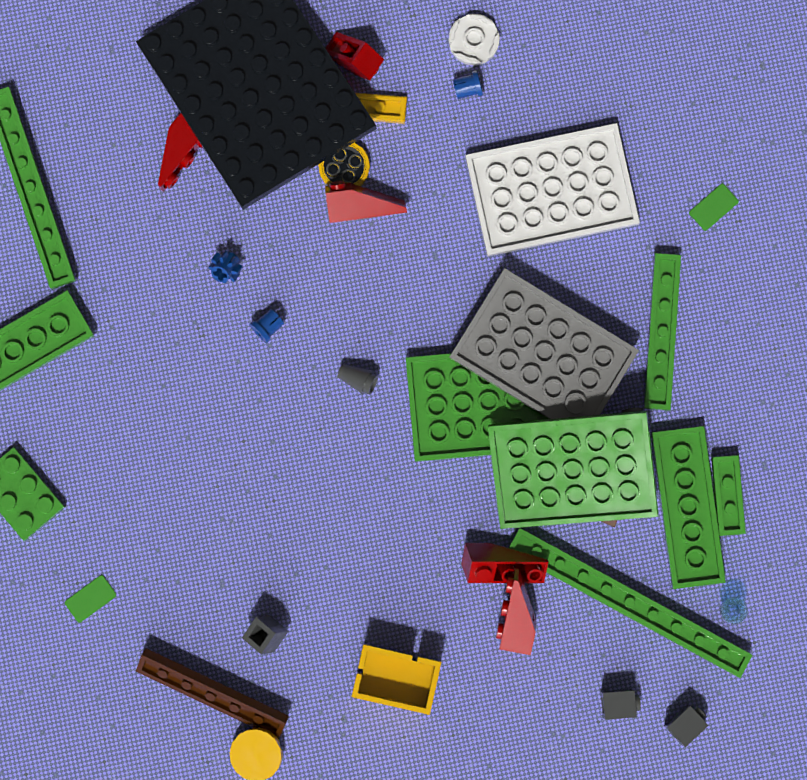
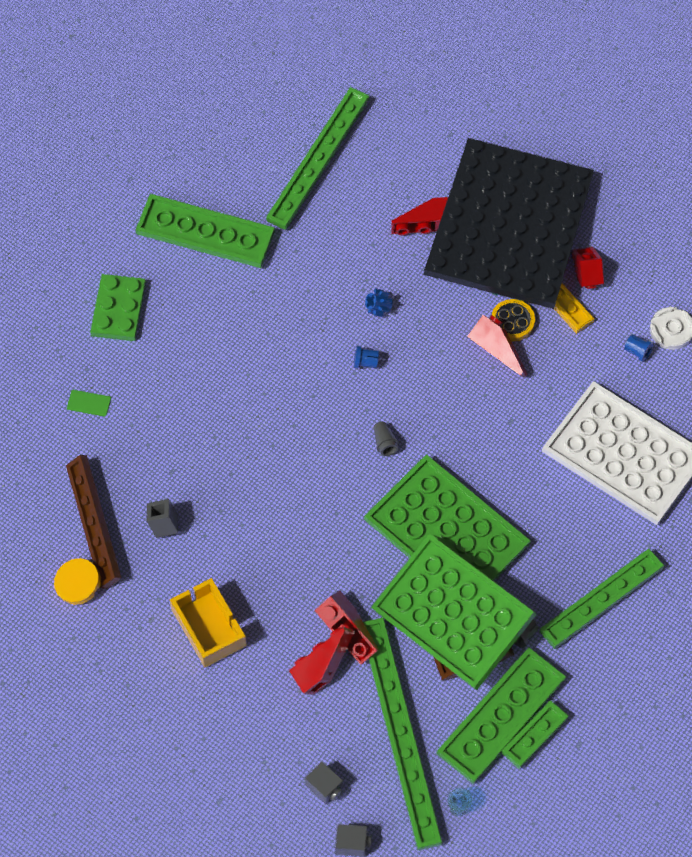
camera: 50 degrees right, 20 degrees down
light grey plate [449,268,639,419] -> none

